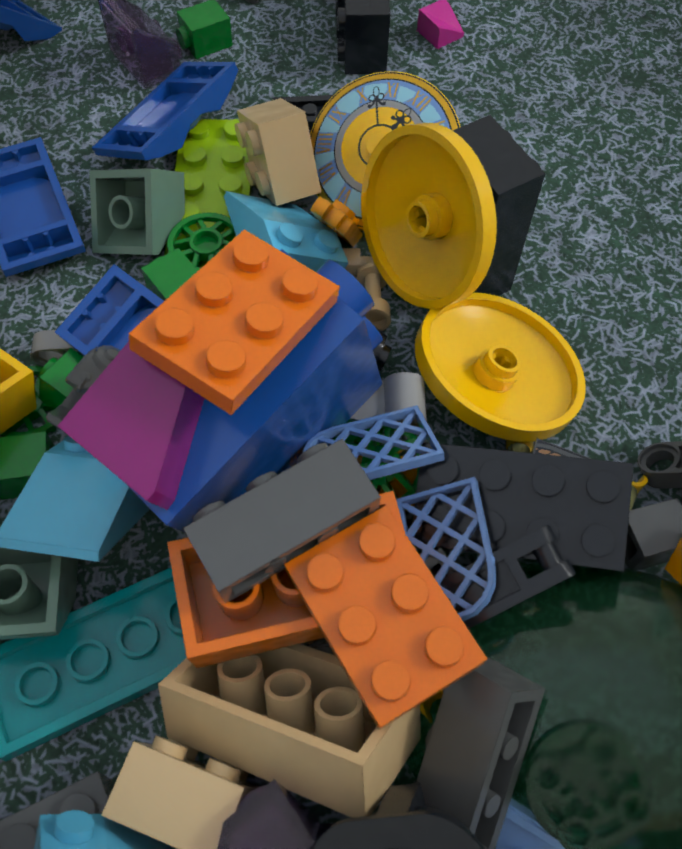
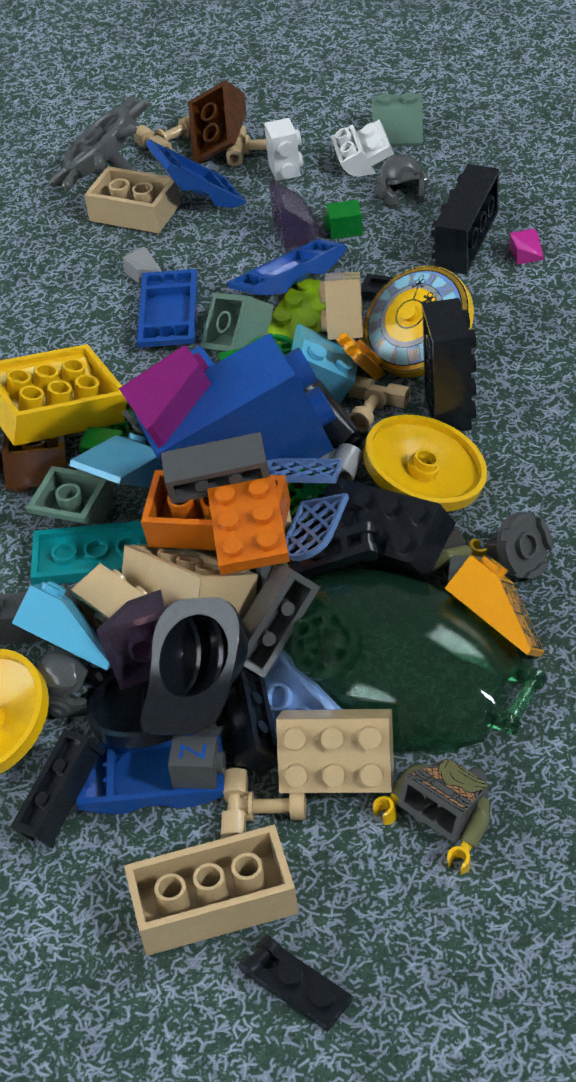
camera: 30 degrees right, 15 degrees down
orange plate [128,229,340,415] -> none
yellow dish [361,123,497,309] -> none

